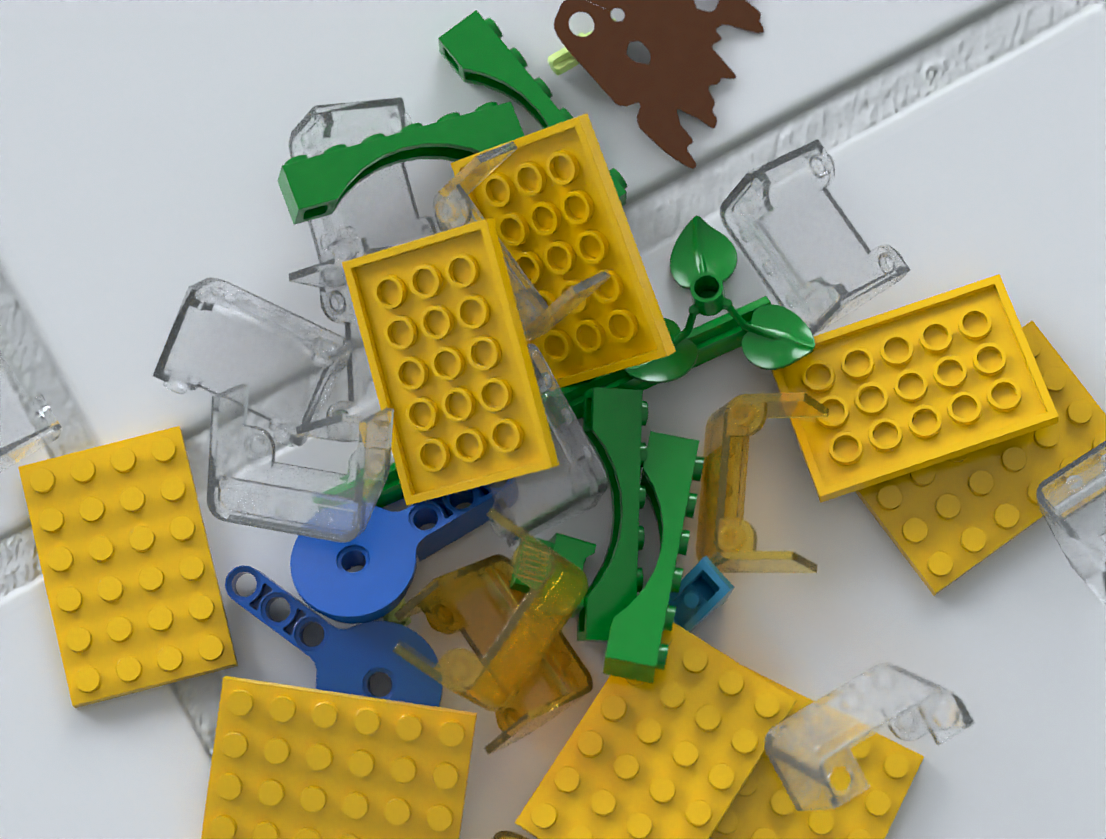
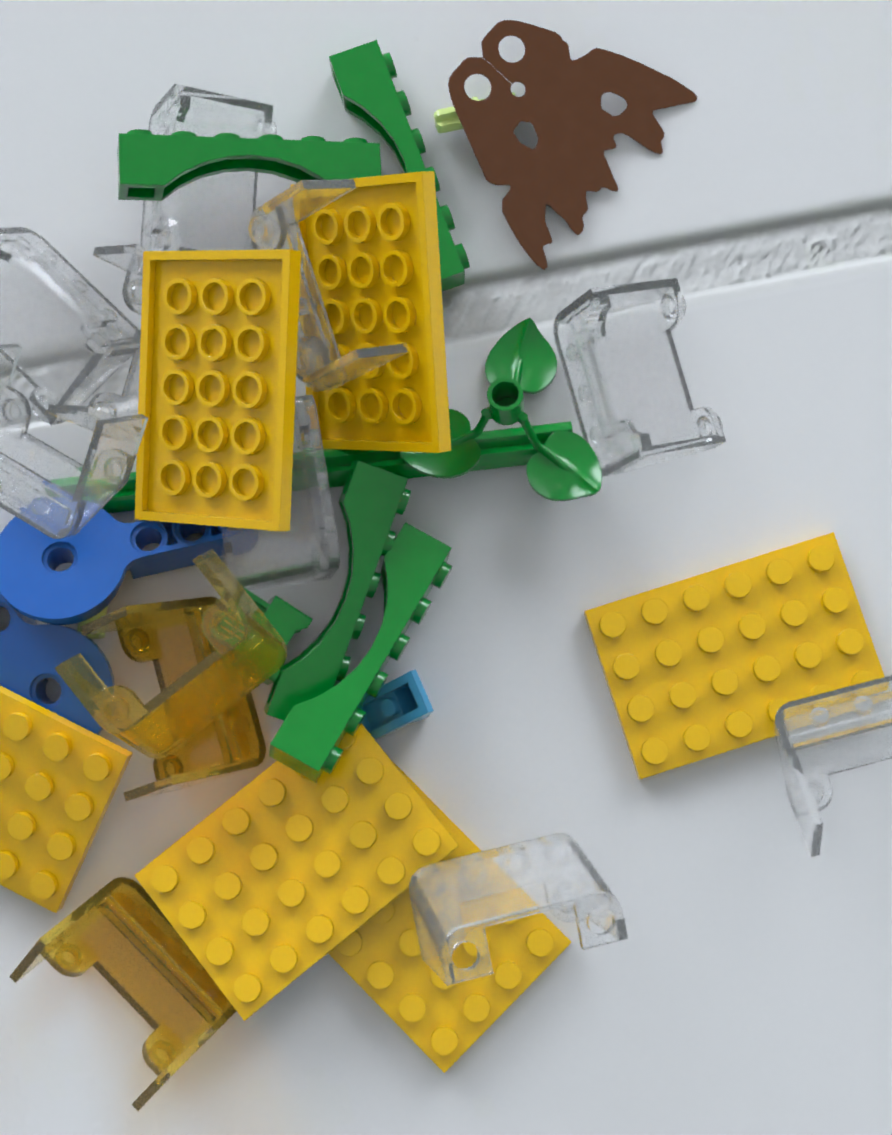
camera: 20 degrees right, 5 degrees up
clear yellow windscreen [696,392,829,573] -> none
yellow plate [771,274,1059,503] -> none

